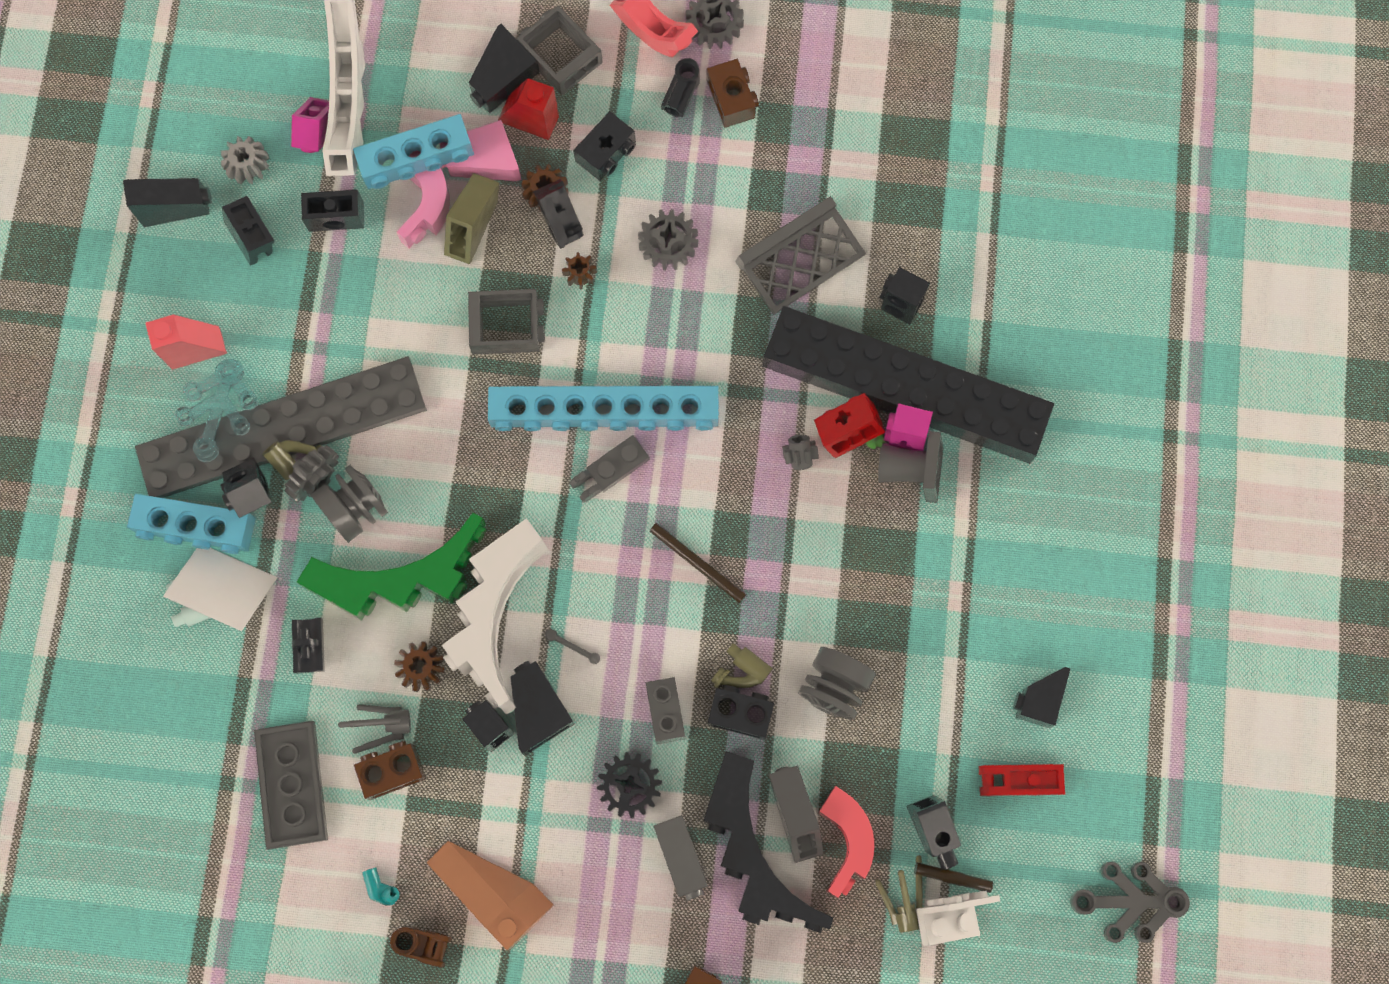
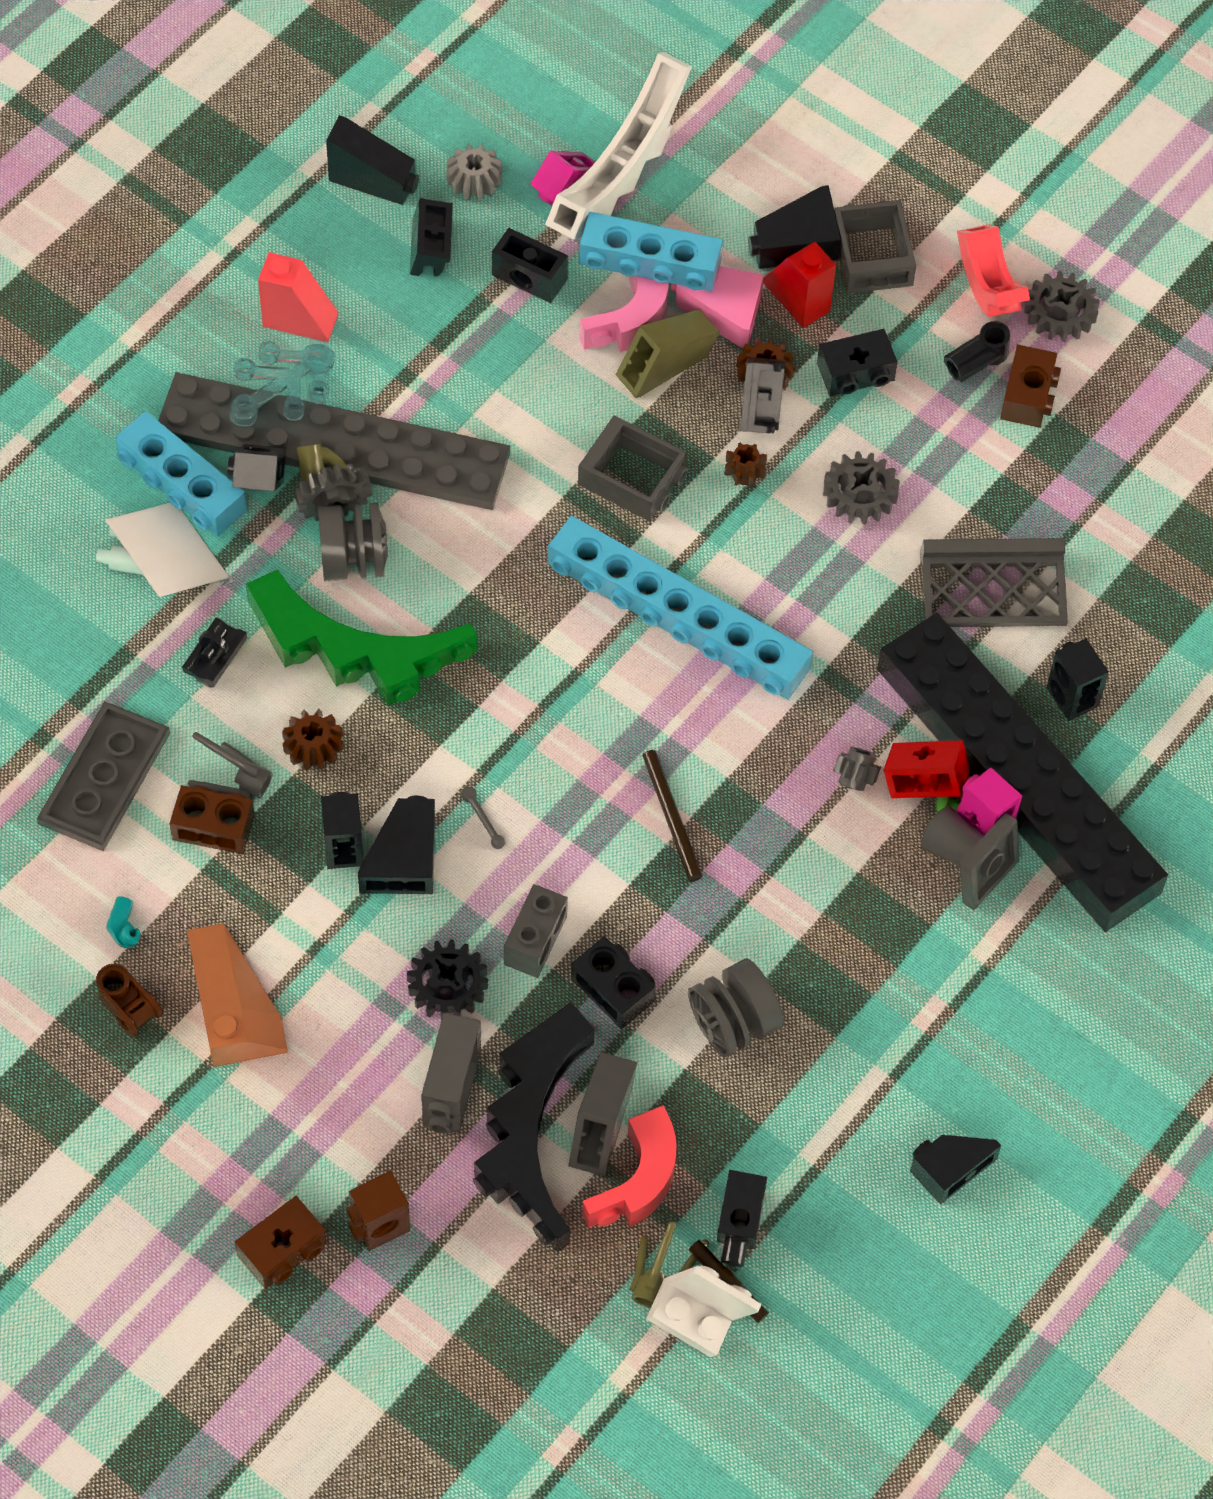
camera: 30 degrees right, 15 degrees down
white arch [442,518,548,715] -> none
dark grey hinge [569,435,650,502] -> none
olive plant [711,643,773,688] -> none
red plate [978,764,1065,797] -> none
dark grey plant [1070,862,1190,943] -> none

